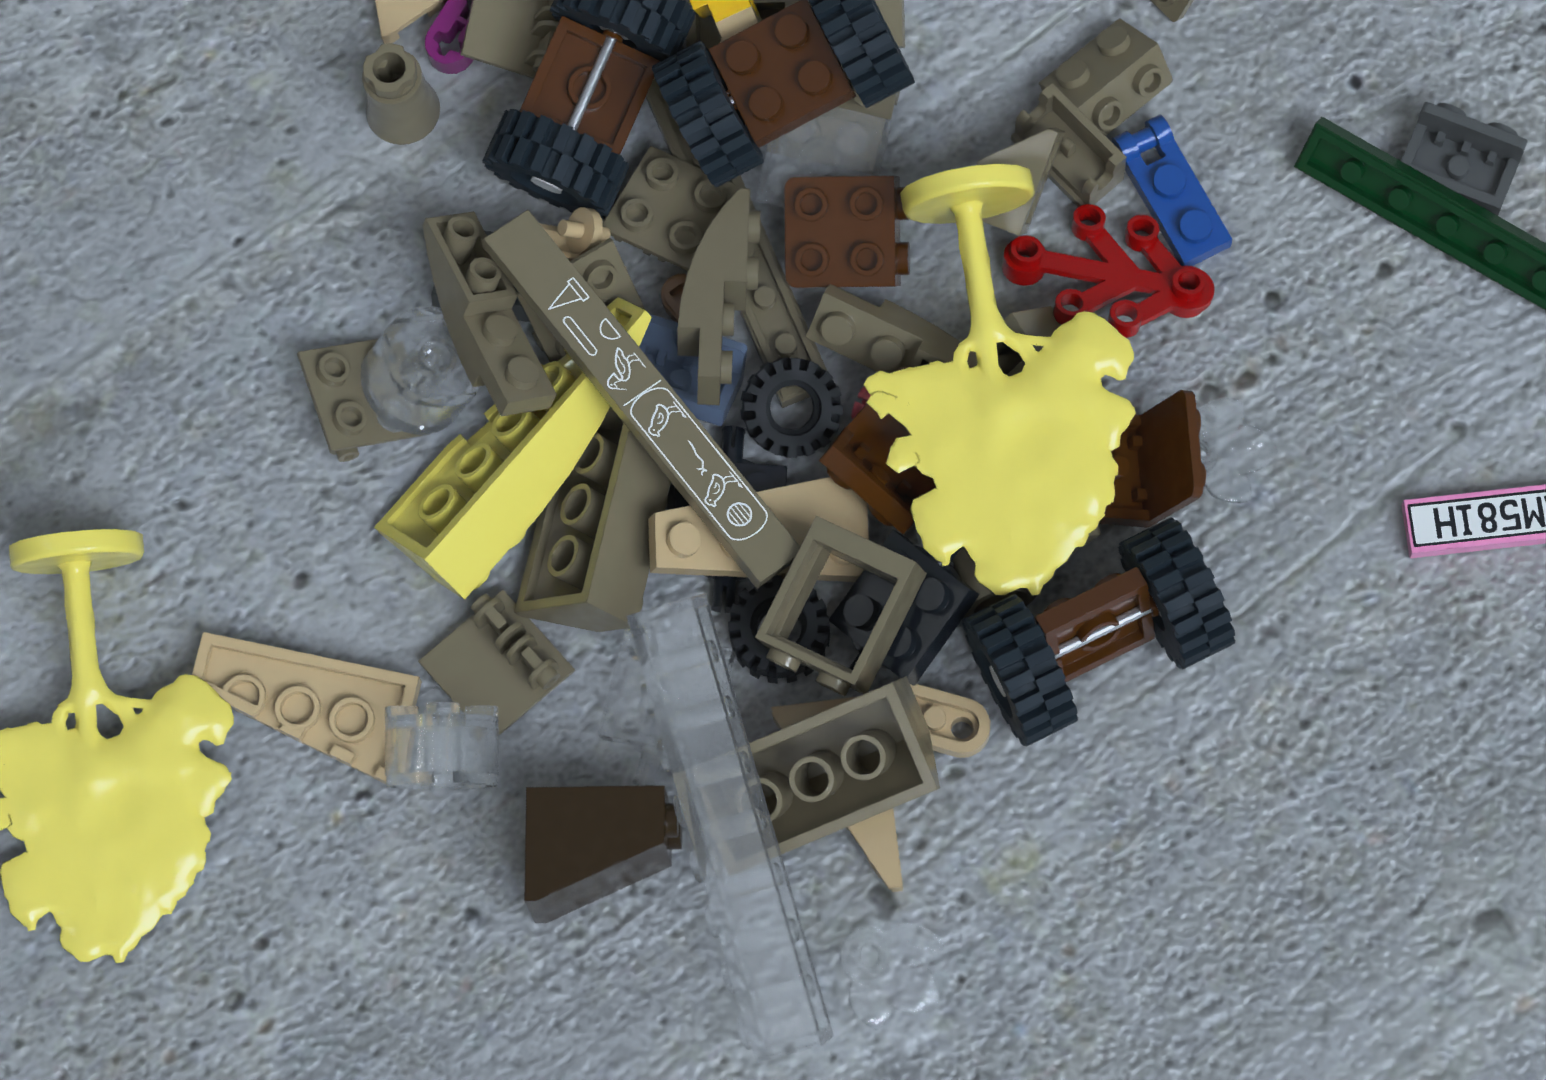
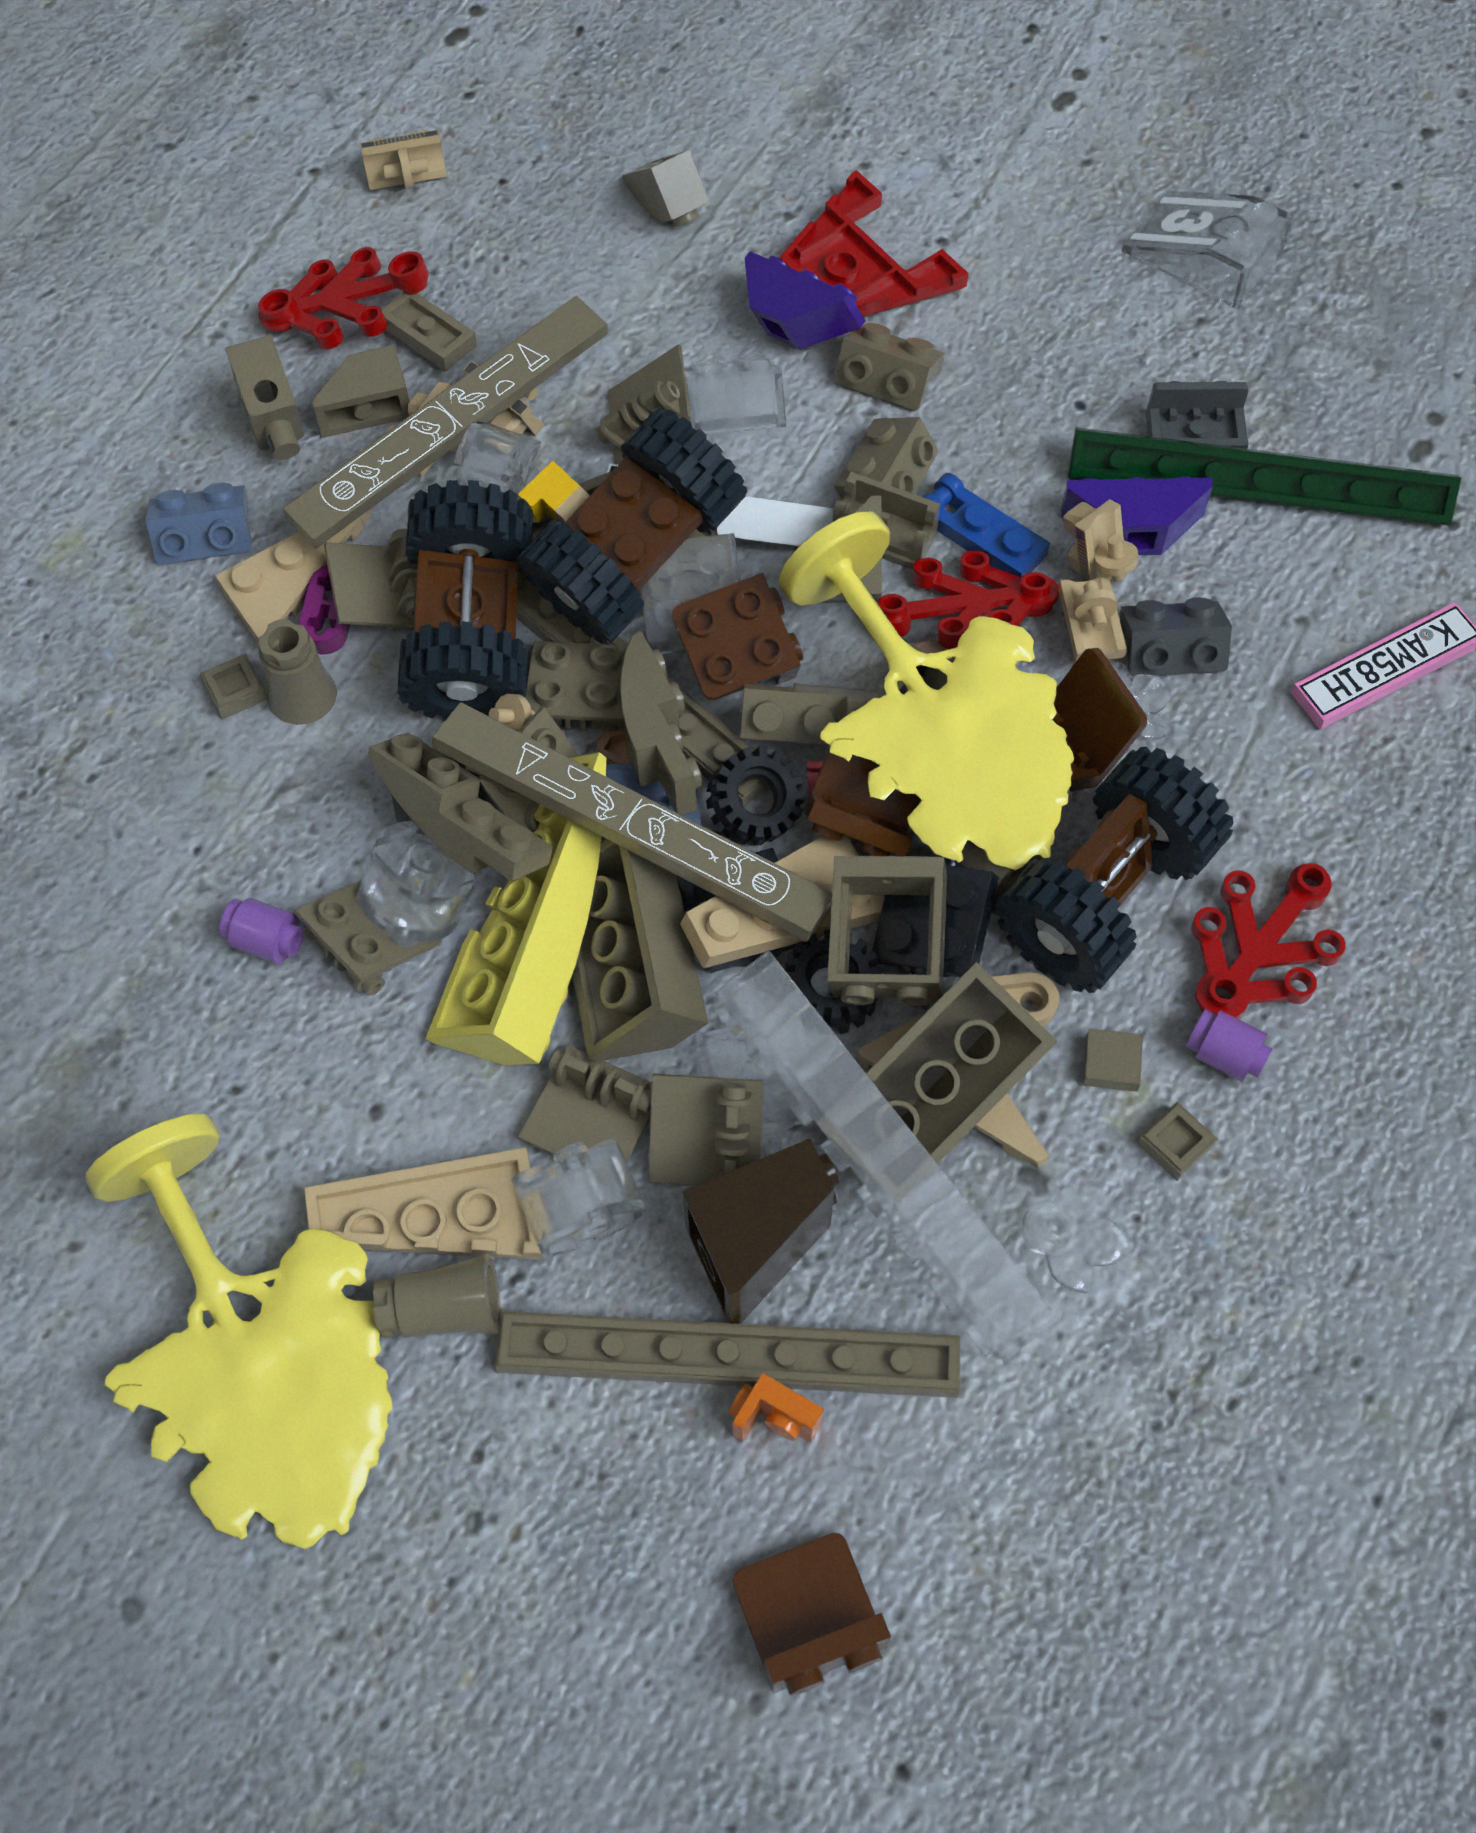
camera: 30 degrees left, 10 degrees down
none -> dark tan tile [200,653,268,719]
none -> medium lavender brick [219,898,304,964]
none -> dark tan plant [373,1253,501,1338]
none -> dark tan tile [495,1311,960,1398]
none -> dark tan hinge [648,1074,764,1185]
none -> white sticker [717,496,834,546]
none -> orange bracket [728,1373,824,1443]
none -> tan hips [1058,575,1127,662]
none -> dark purple slope [1061,477,1213,555]
none -> tan hips [1063,499,1139,582]
none -> dark tan tile [1083,1029,1143,1092]
none -> dark grey bracket [1120,597,1232,676]
none -> dark tan tile [1137,1102,1218,1181]
none -> medium lavender brick [1186,1009,1272,1082]
none -> red plant [1191,863,1346,1018]

